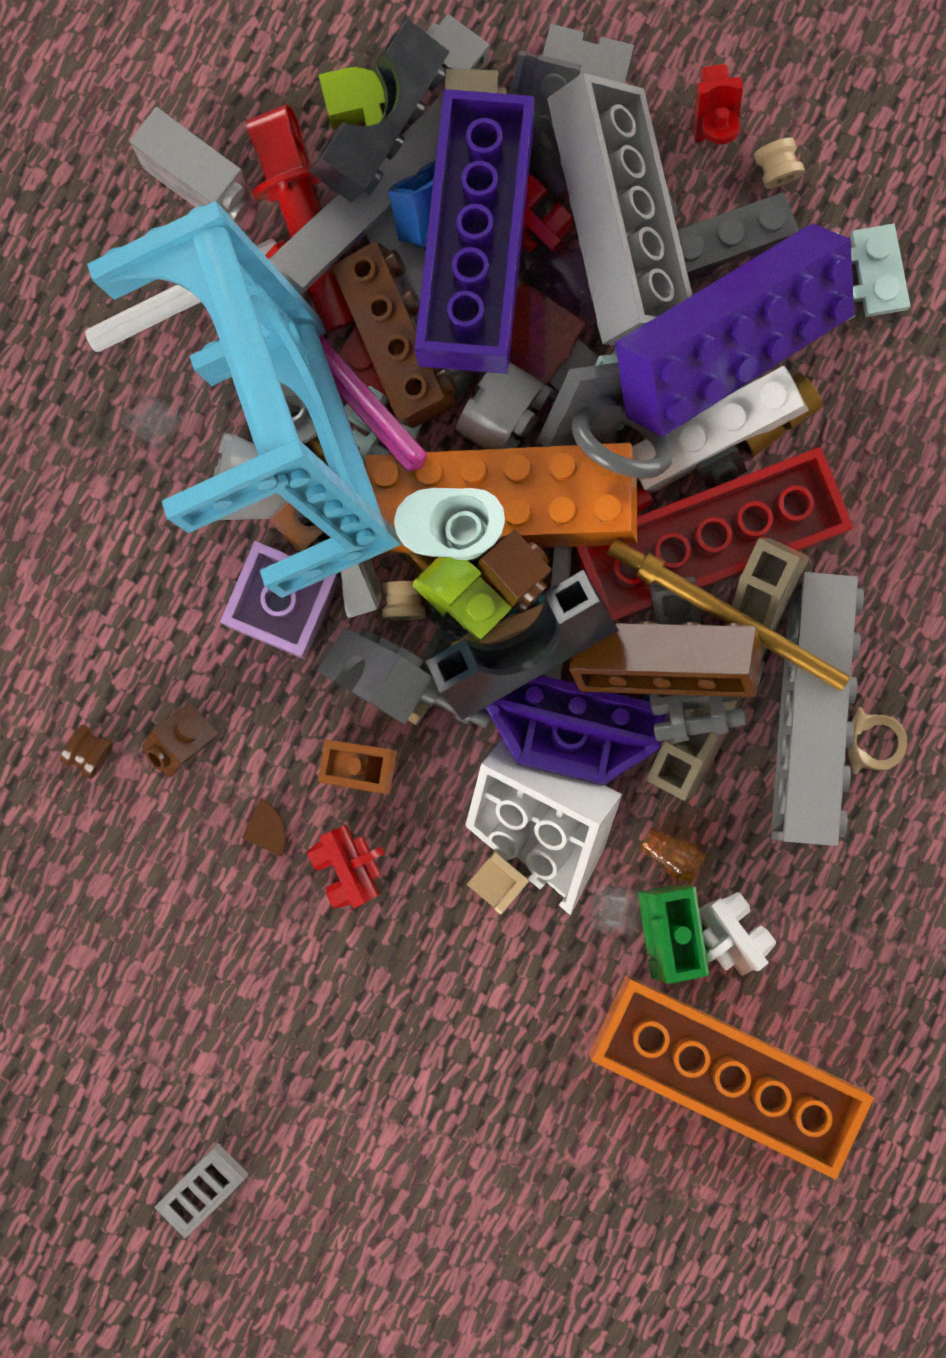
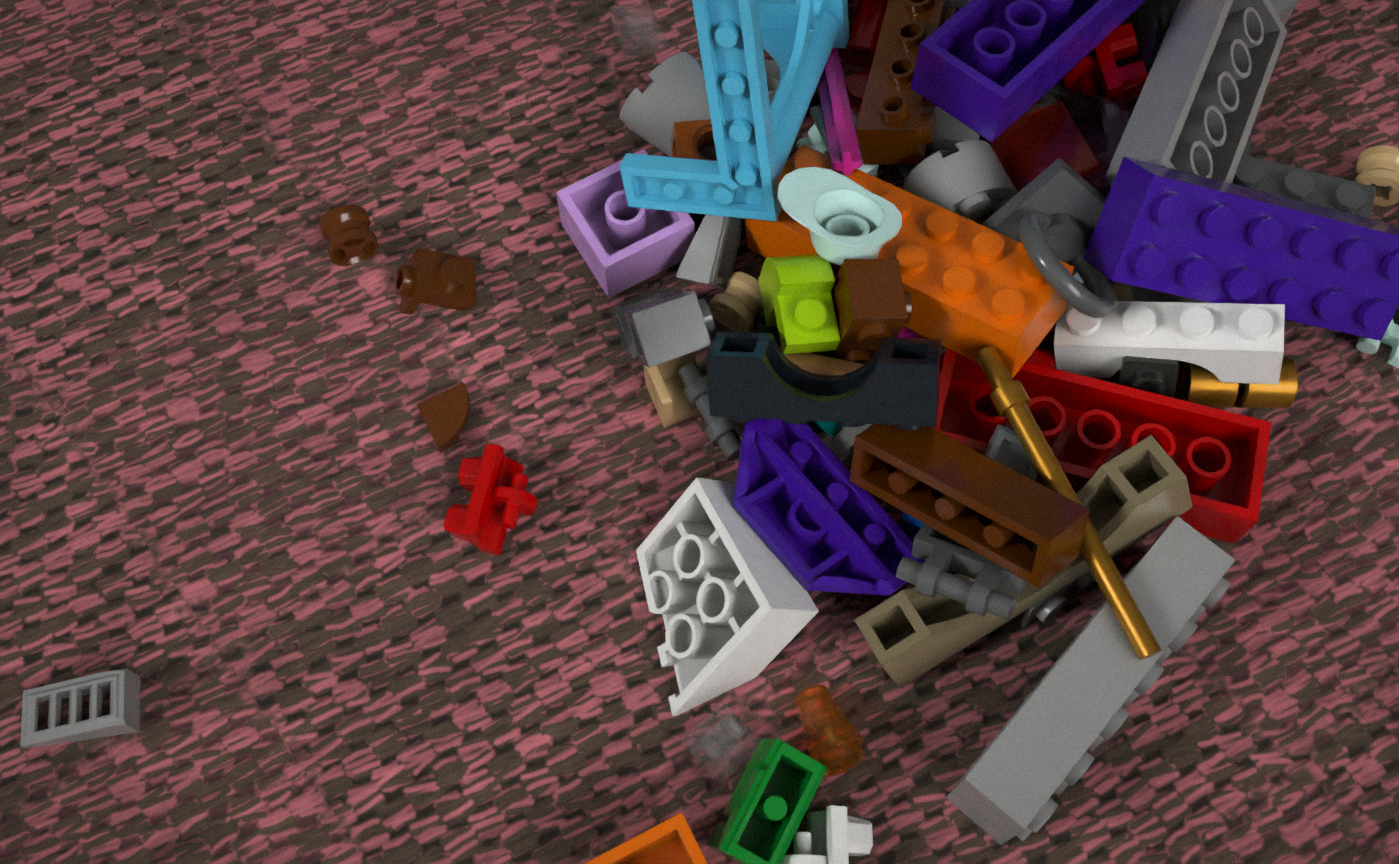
camera: 40 degrees right, 20 degrees down
dark orange slope [318,739,397,795] -> none
tan panel [467,851,529,915] -> none
red hips [693,64,743,145] -> none
tan piece [847,707,908,774] -> none

